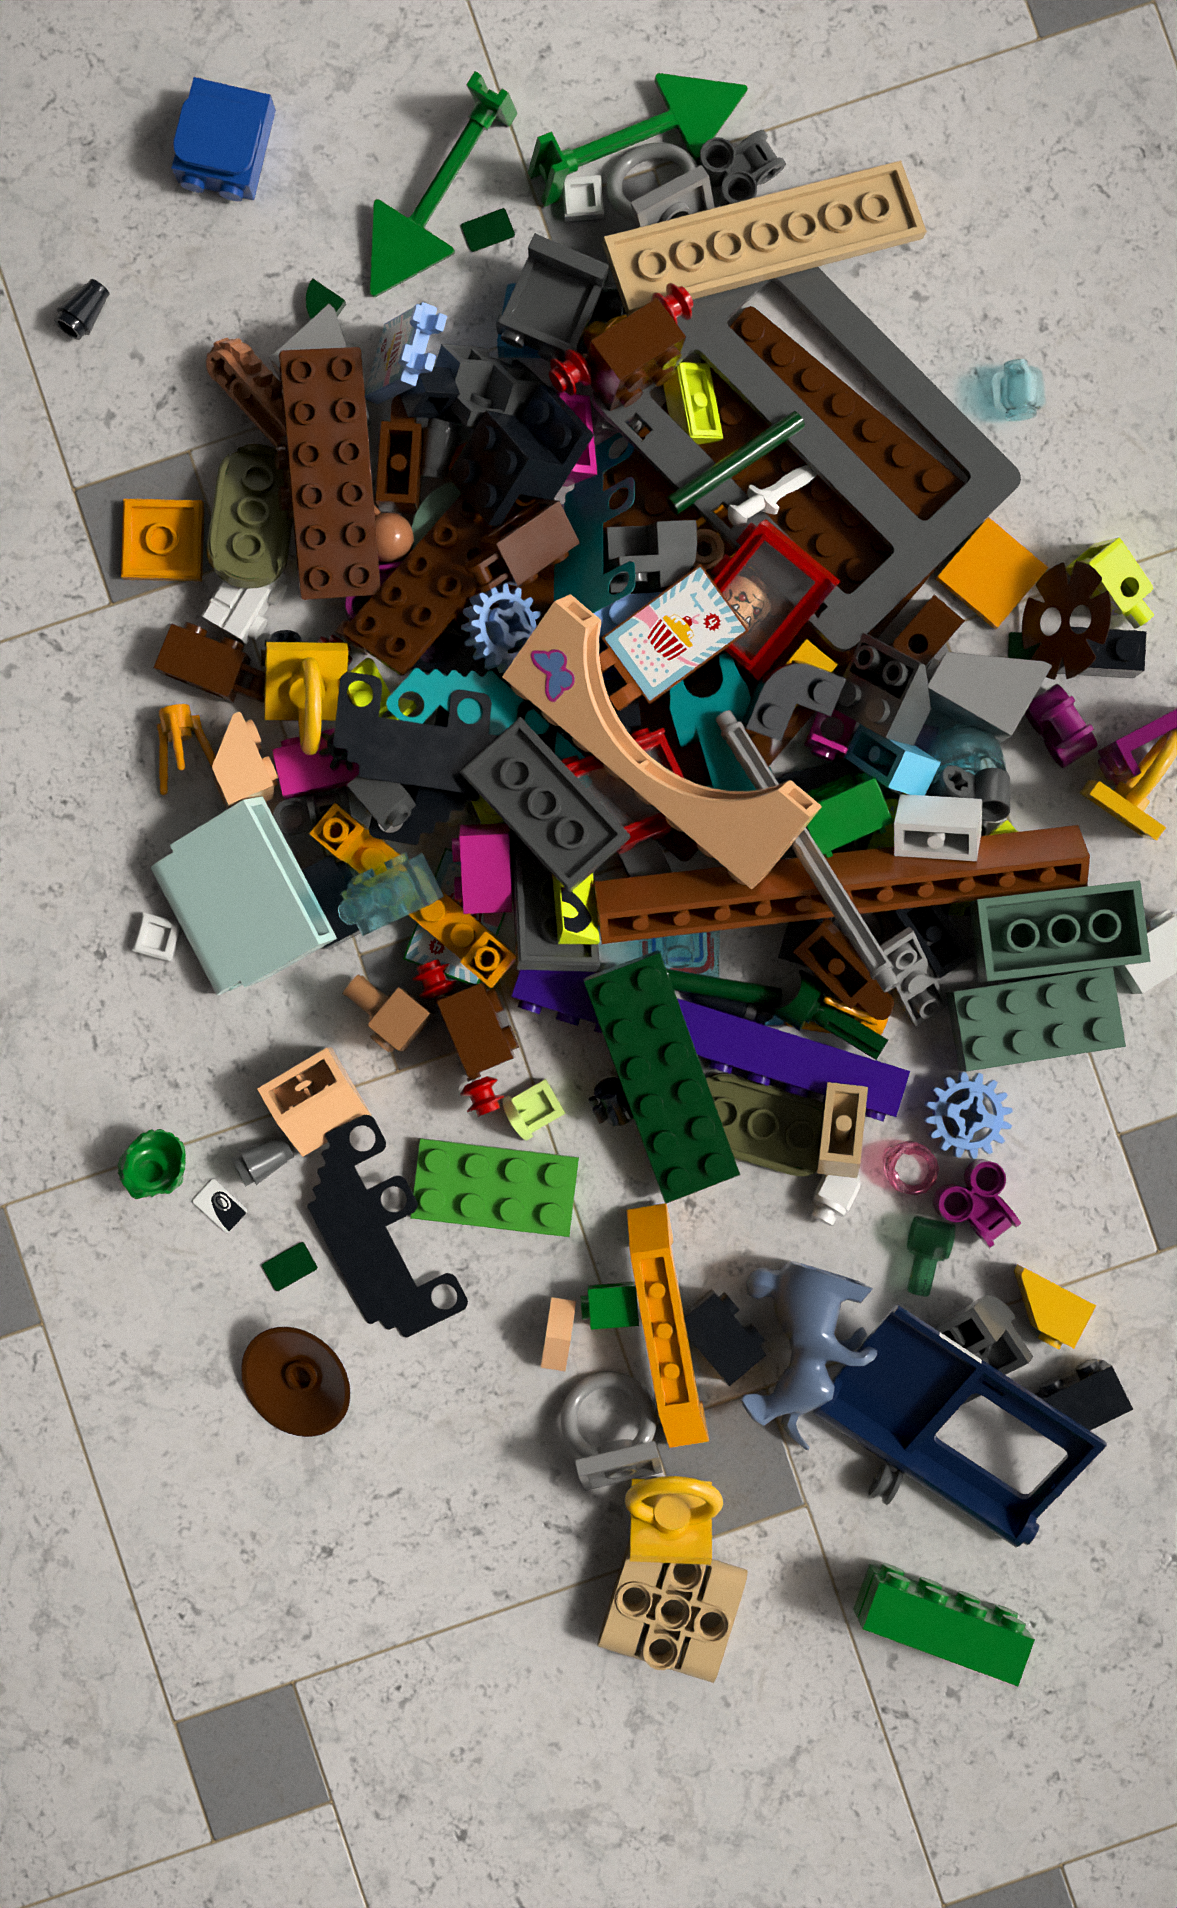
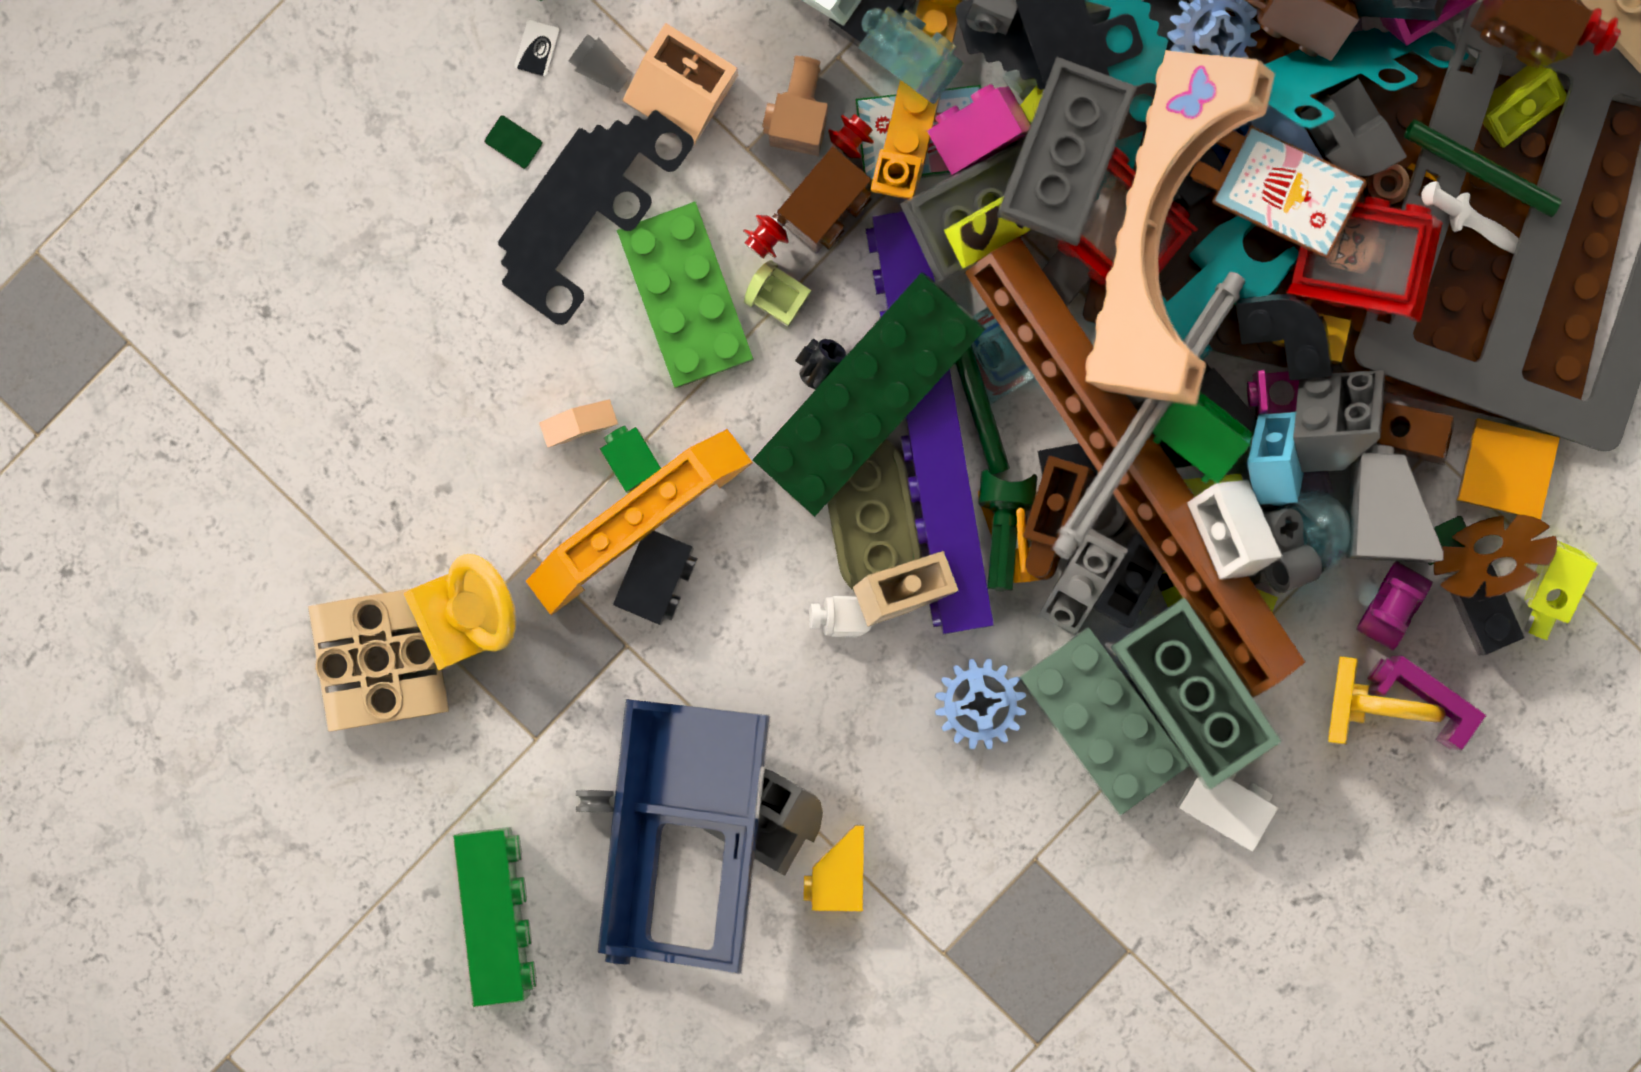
camera: 75 degrees right, 0 degrees up
reddish brown hat [241,1327,351,1437] -> none
light grey tile [561,1371,663,1491] -> none
black piece [689,993,784,1025] -> none
sand blue animal [742,1261,877,1450] -> none
clear pink piece [883,1141,939,1195] -> none
clear green axle [907,1215,956,1297] -> none
magenta piece [933,1159,1021,1249] -> none
black piece [1034,1359,1133,1431] -> none

